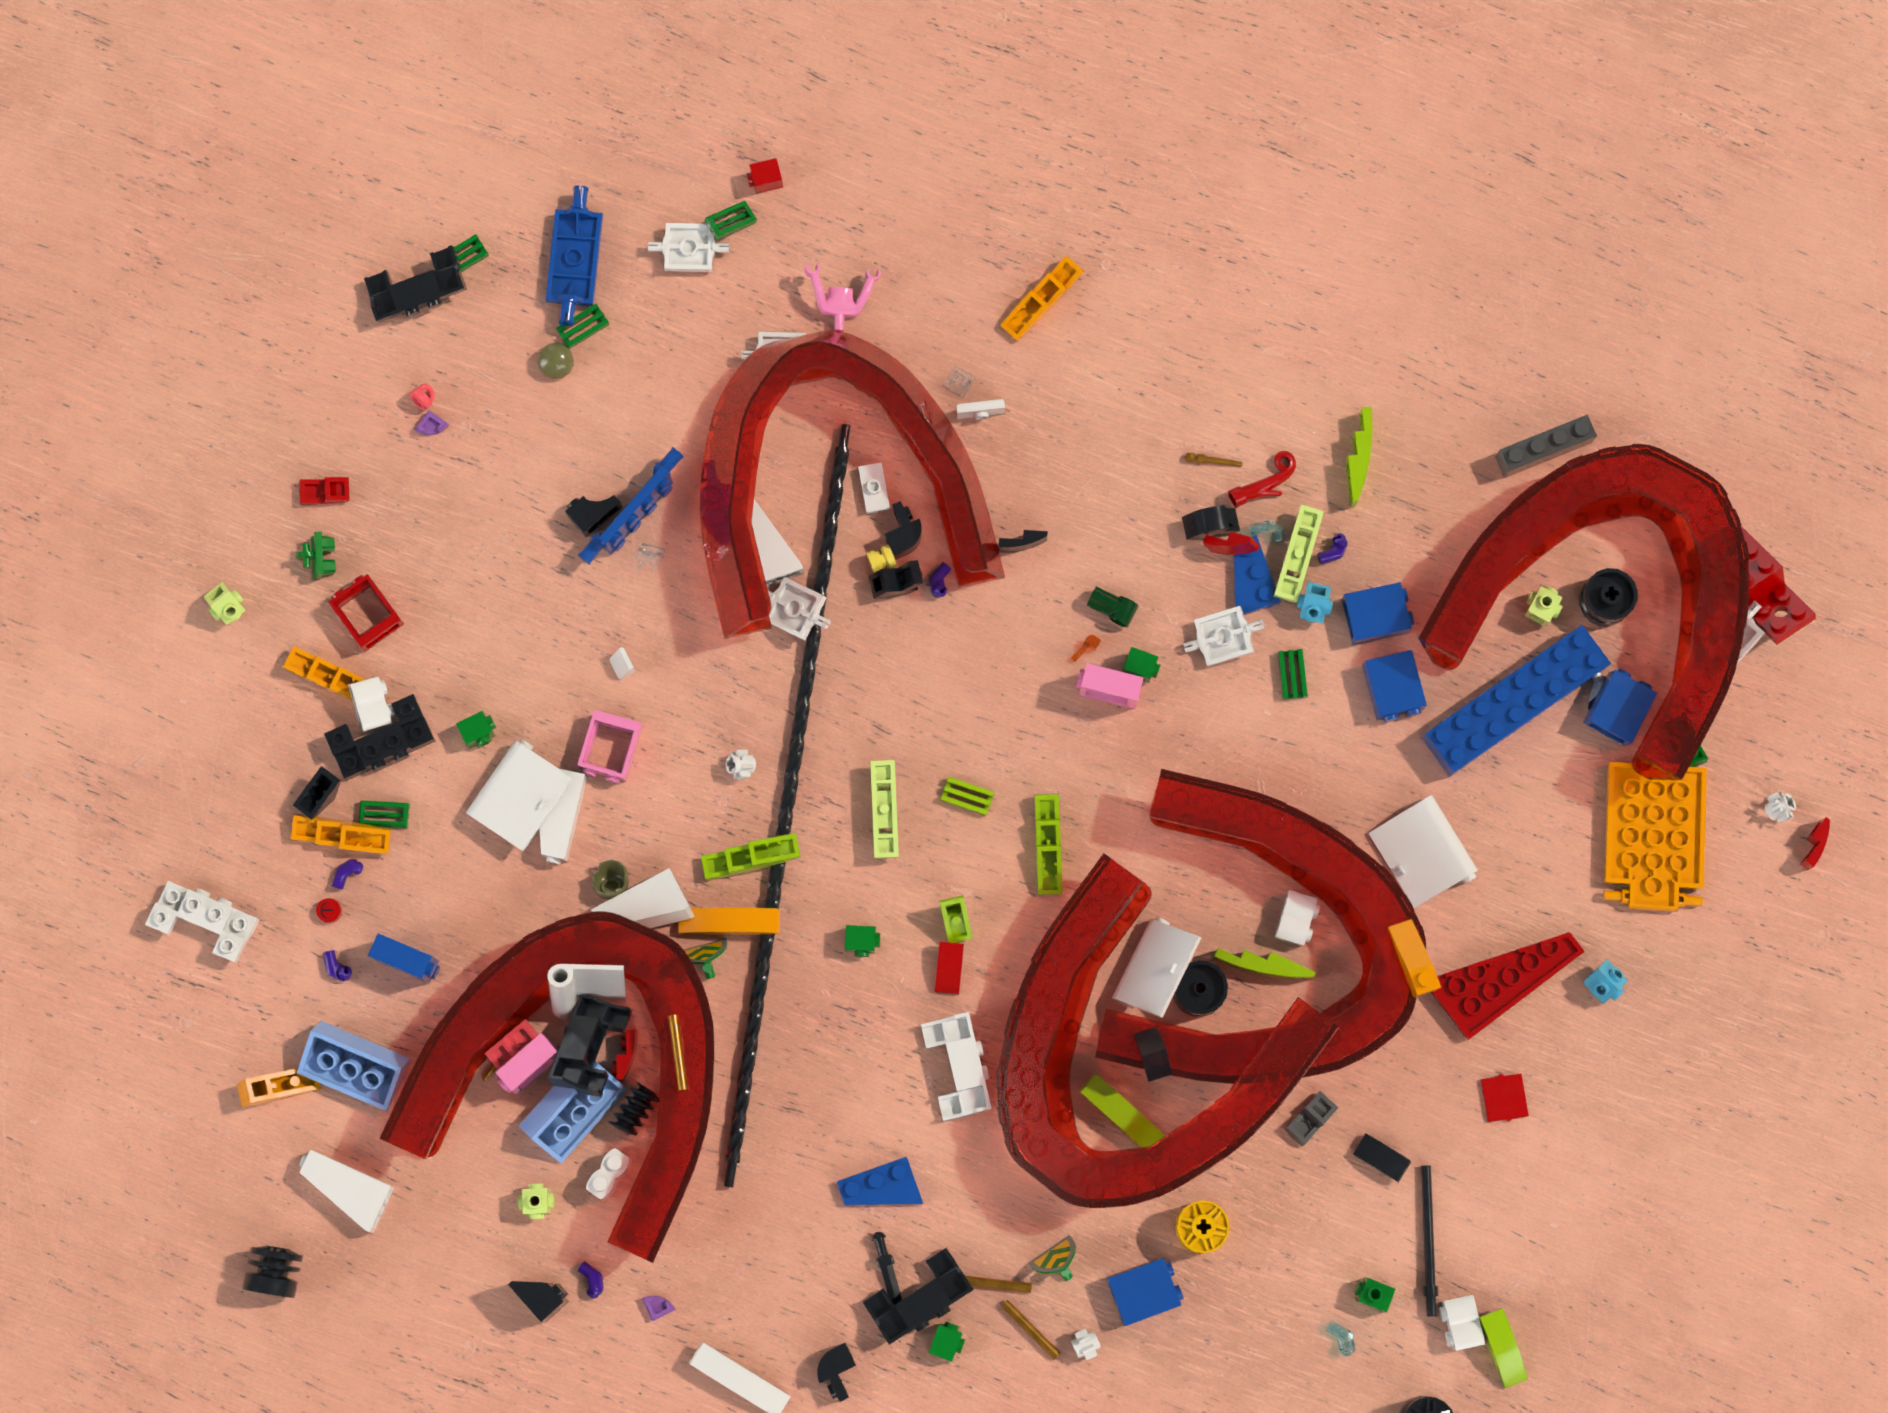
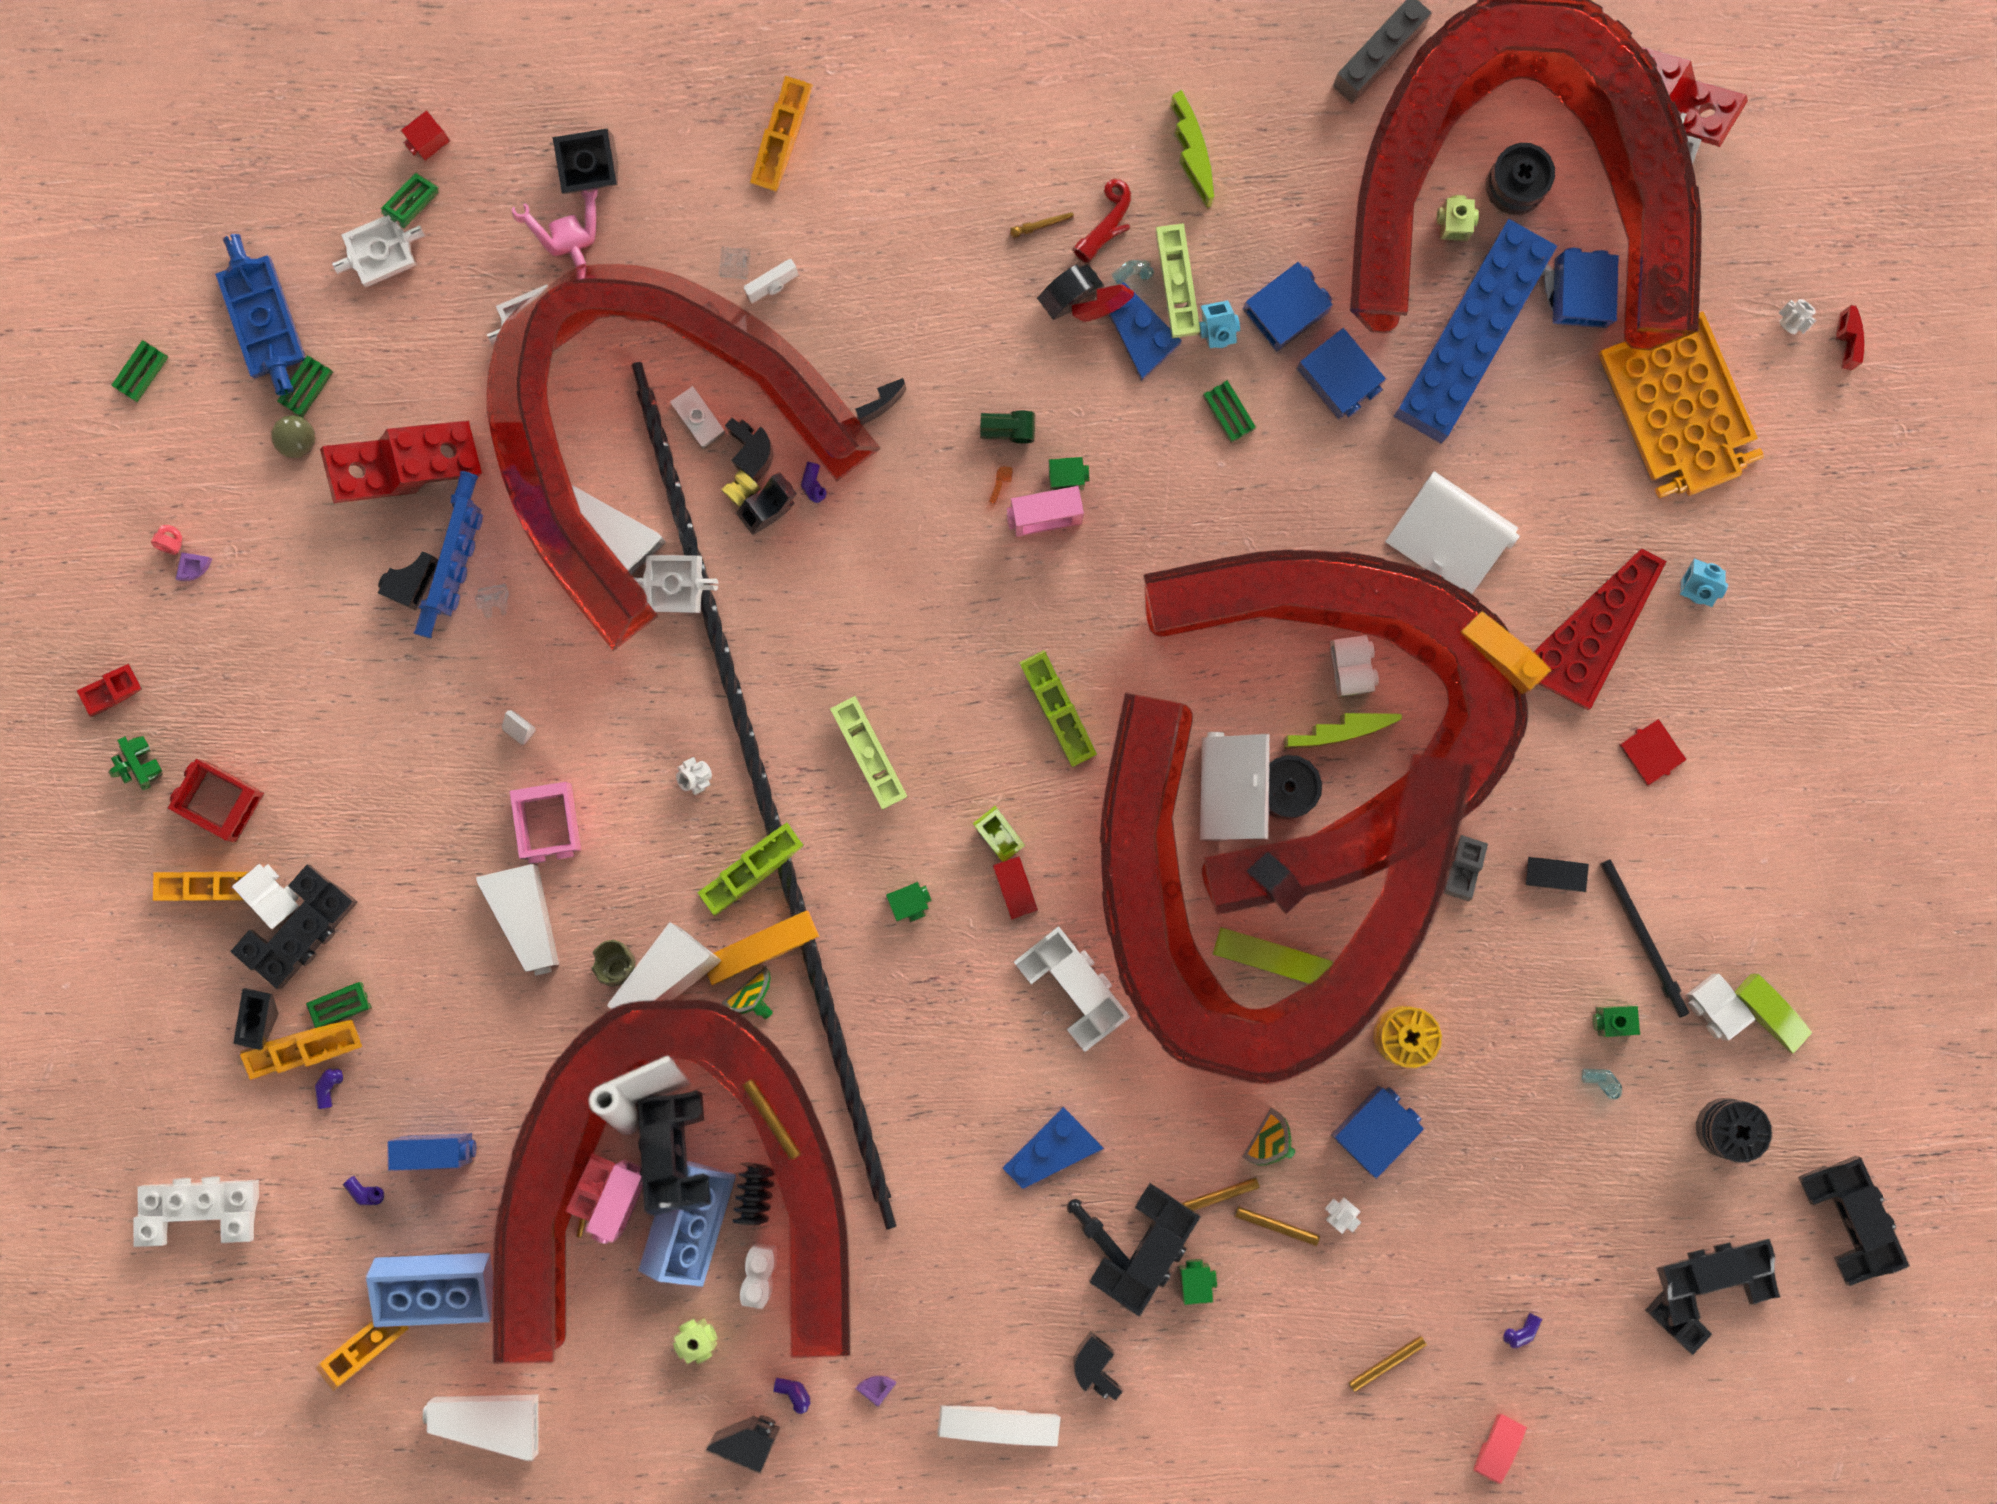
camera: 25 degrees left, 5 degrees up
yellowish green brick [203,582,246,625] -> none
red tile [316,898,342,923] -> none
black bracket [364,245,467,323] -> none
green brick [456,711,497,749] -> none
white door [466,739,573,852] -> none
red slope [612,1029,638,1081] -> none
lime tile [941,777,994,816] -> none
white plate [1183,606,1265,667] -> none
dark purple arm [1317,533,1348,564] -> none
none -> red bracket [320,420,482,504]
none -> black slope [552,128,618,194]

